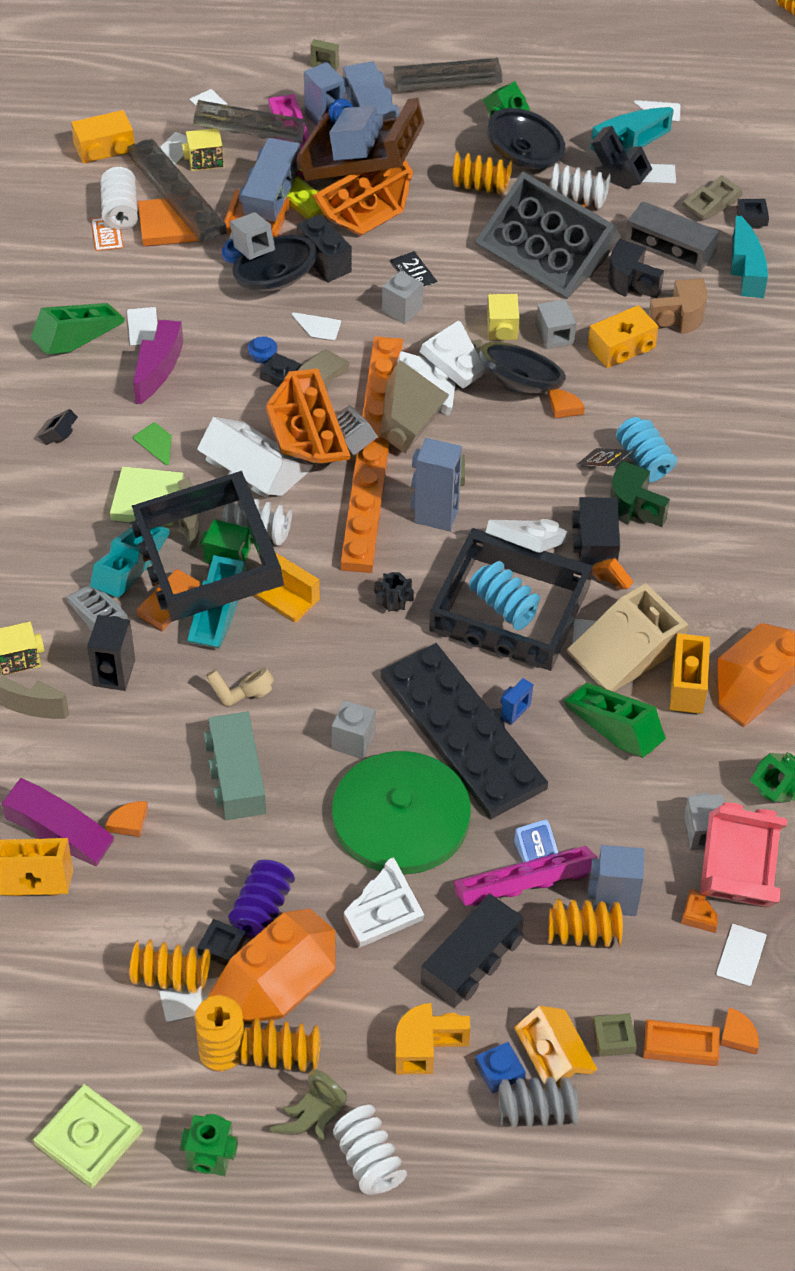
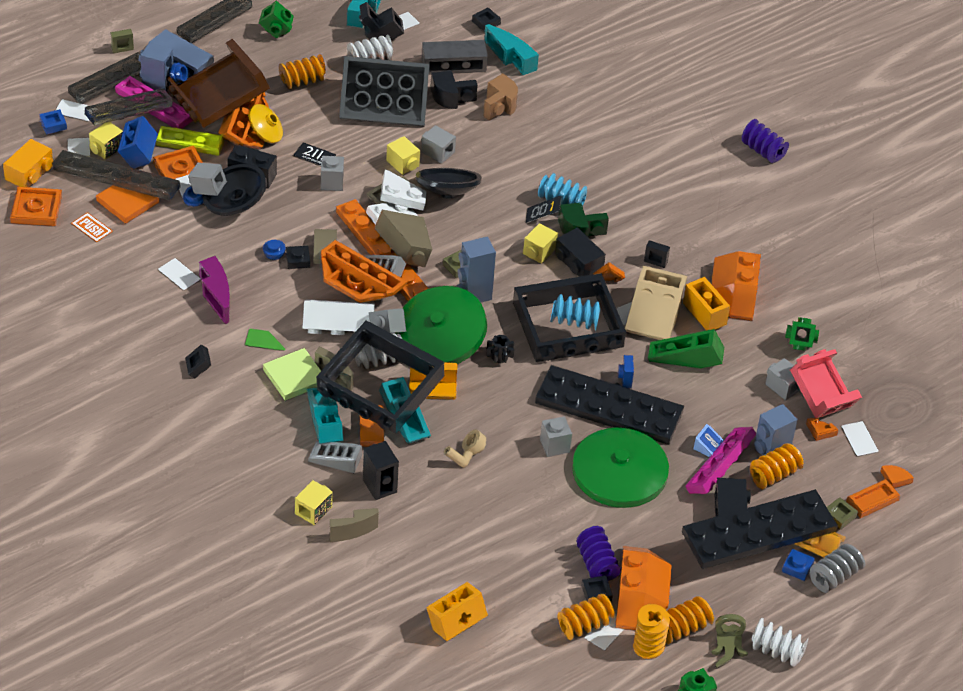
camera: 40 degrees left, 5 degrees down
magenta slope [2,777,114,866] -> none
green slope [31,303,125,355] -> none
white piece [100,167,138,230] -> none
orange tile [105,801,148,837] -> none
green brick [200,519,251,564] -> none
sand green brick [204,711,266,820] -> none
sand blue brick [239,138,301,222] -> none
white sticker [292,313,341,340] -> none
sand blue brick [330,105,383,160] -> none
white wing [343,857,424,948] -> none
light orange brick [395,1003,470,1075] -> none
black dish [486,108,566,169] -> none
white wing [486,519,568,553] -> none
orange tile [548,389,585,418] -> none
light orange brick [587,305,659,368] -> none
dark tan slope [683,175,742,220] -> none
none -> orange tile [10,187,62,226]
none -> blue plate [39,109,67,134]
none -> clear smoke plate [68,52,141,104]
none -> blue brick [118,116,158,169]
none -> yellow dish [249,104,283,144]
none -> light grey brick [368,308,406,333]
none -> green dish [395,286,487,364]
none -> light yellow brick [523,223,558,264]
none -> black plate [644,240,670,268]
none -> black plate [682,489,838,569]

